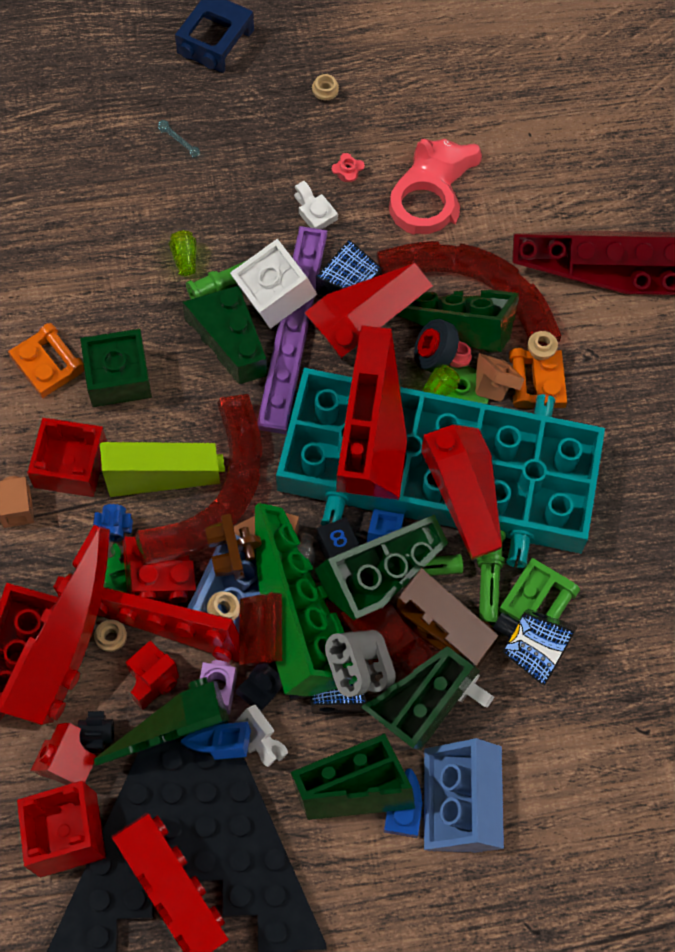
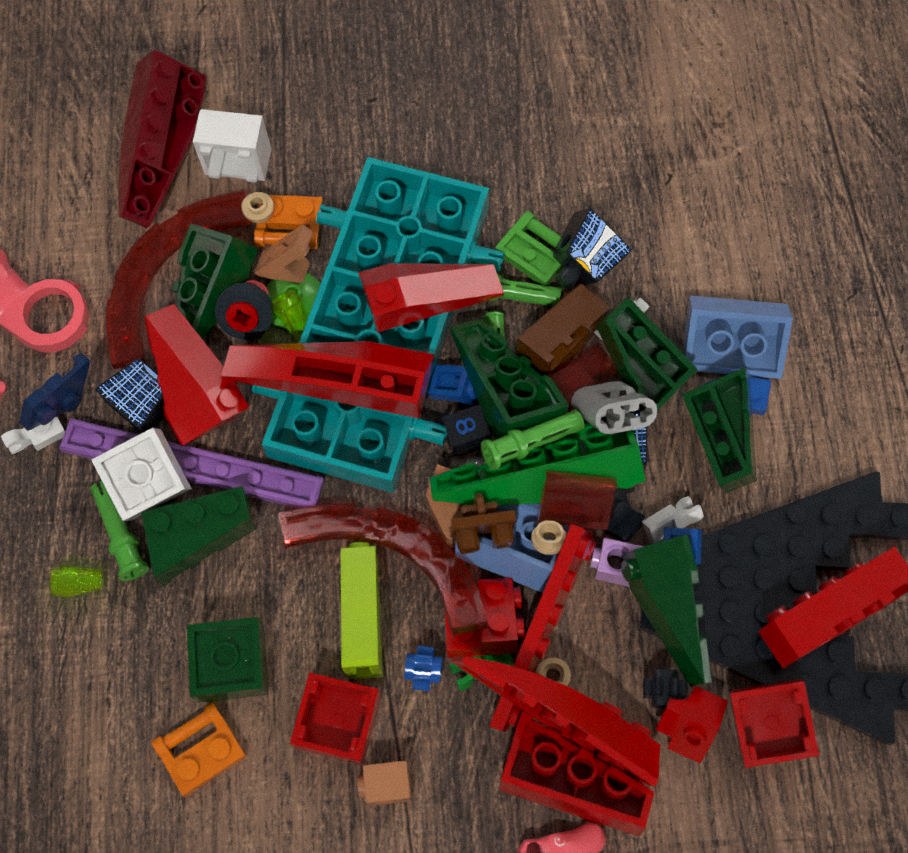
camera: 80 degrees left, 5 degrees up
red brick [125,640,179,710] -> none
none -> dark blue wing [19,353,90,431]
none -> white container [193,109,271,182]
none -> bright green pin [481,409,585,470]

